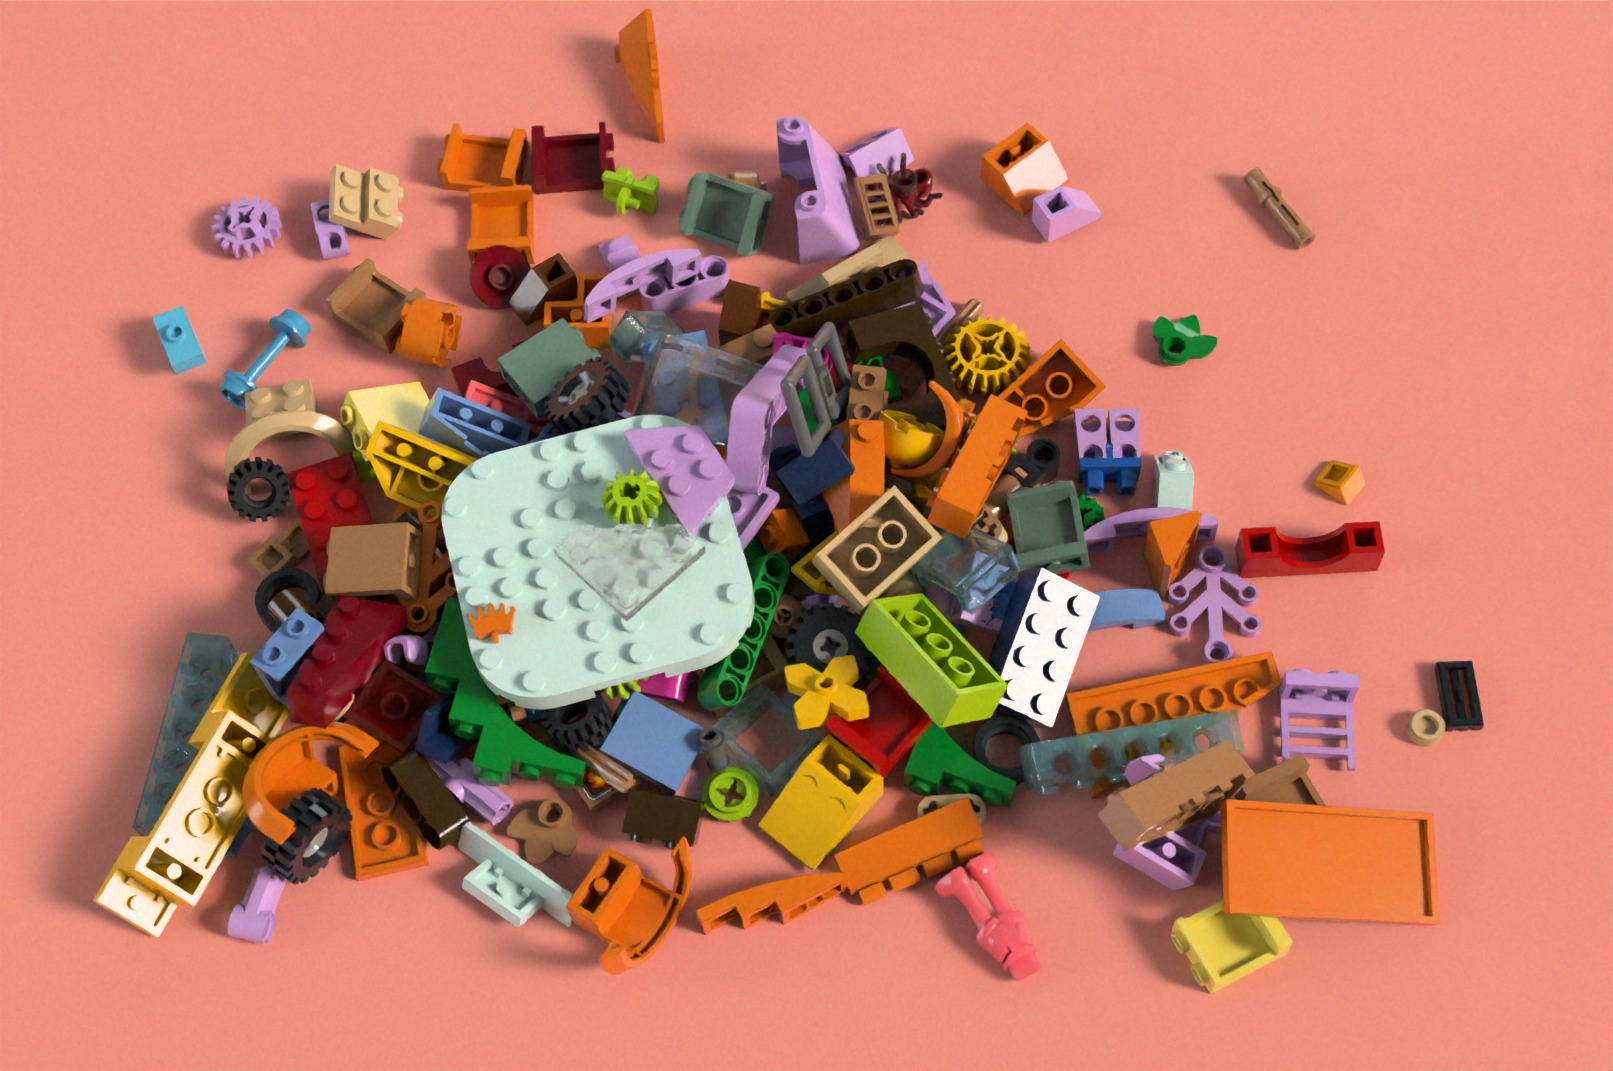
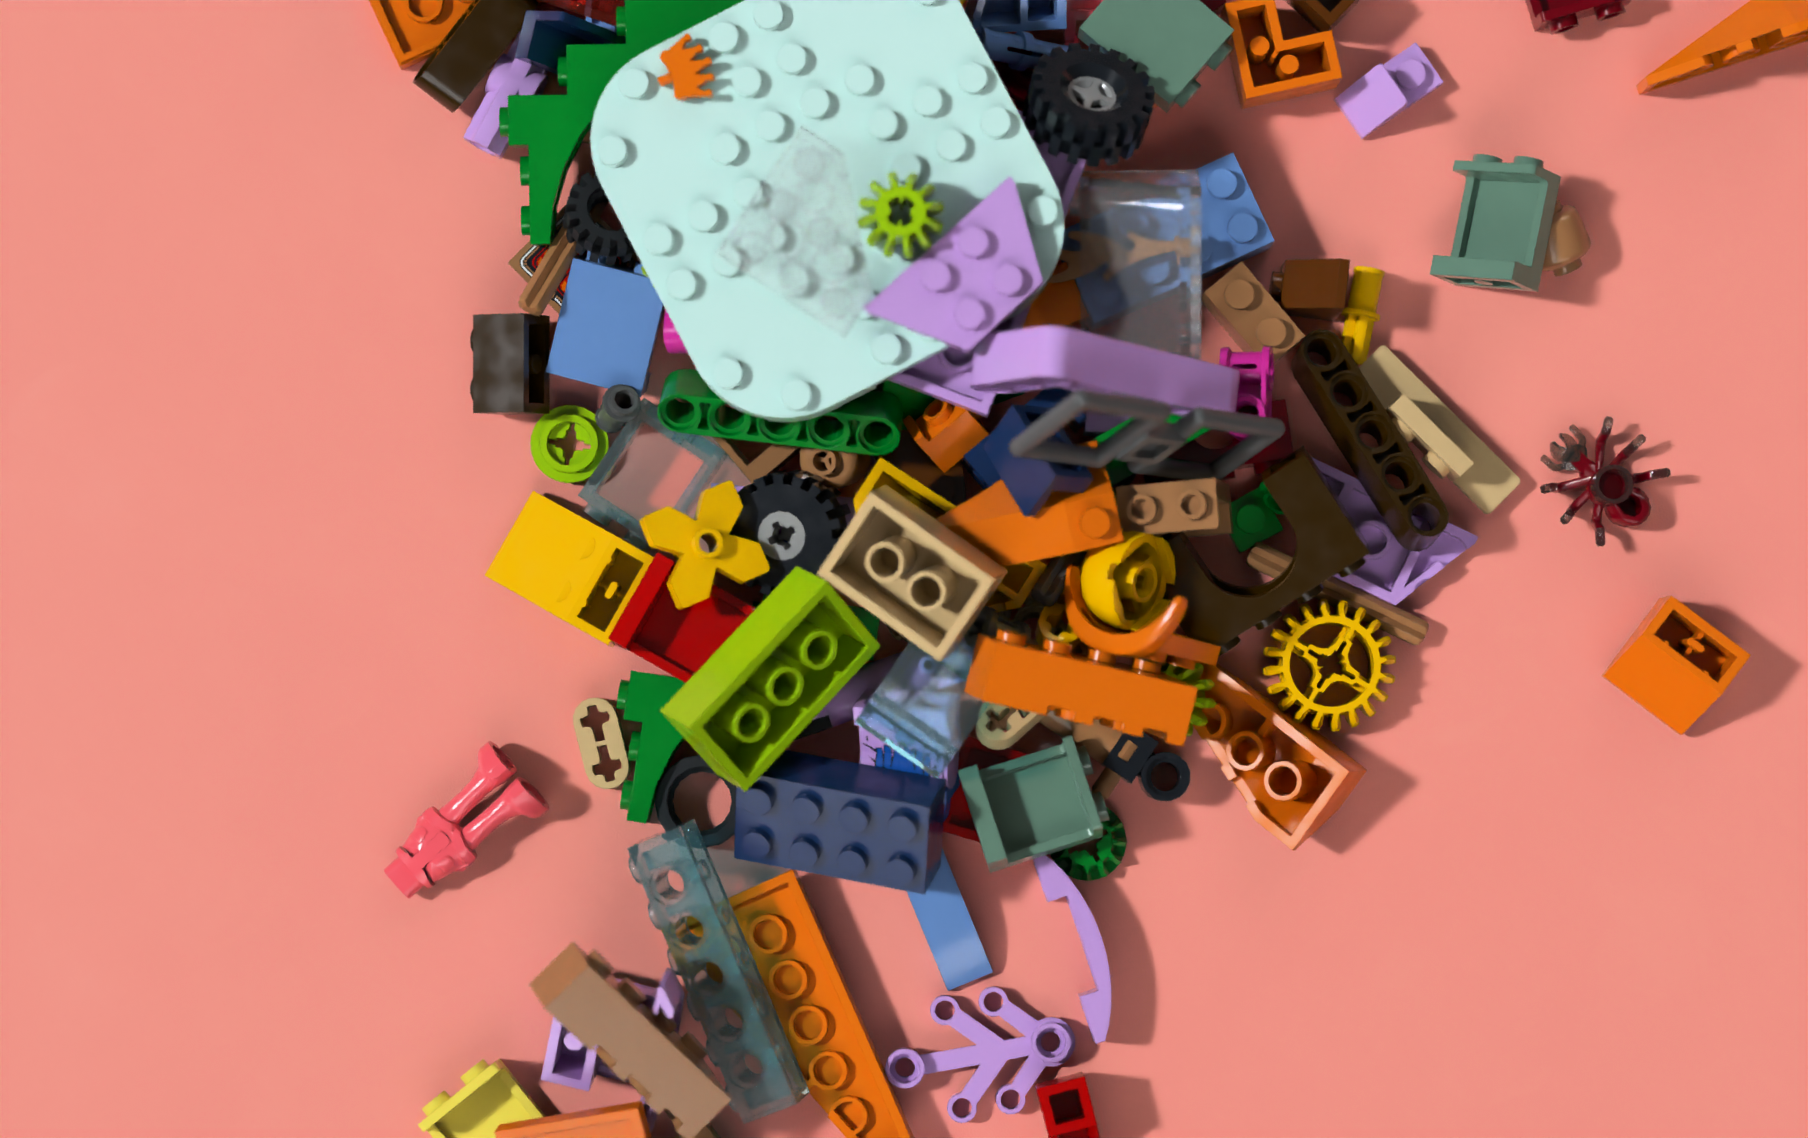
camera: 75 degrees right, 25 degrees up
light aqua bracket [458,822,574,928] -> none
medium nougat plate [506,799,578,866] -> none
orange piece [565,837,692,975] -> none
lavender slope [584,249,701,323] -> none
lime hips [602,166,659,215] -> none
clear light blue slope [607,311,686,363] -> none
lavender beam [639,255,729,316] -> none
orange slope [696,872,848,935] -> none
lavender windscreen [775,116,859,265] -> none
orange windscreen [834,797,985,906] -> none
lavender panel [838,127,914,188] -> none
medium nougat slope [854,173,900,240] -> none
lavender slope [1032,186,1102,243] -> none
hips [1072,408,1141,496] -> none
orange slope [1143,510,1203,599] -> none
green plate [1152,315,1218,366] -> none
light aqua slope [1154,451,1194,510] -> none
medium nougat pin [1244,167,1316,249] -> none

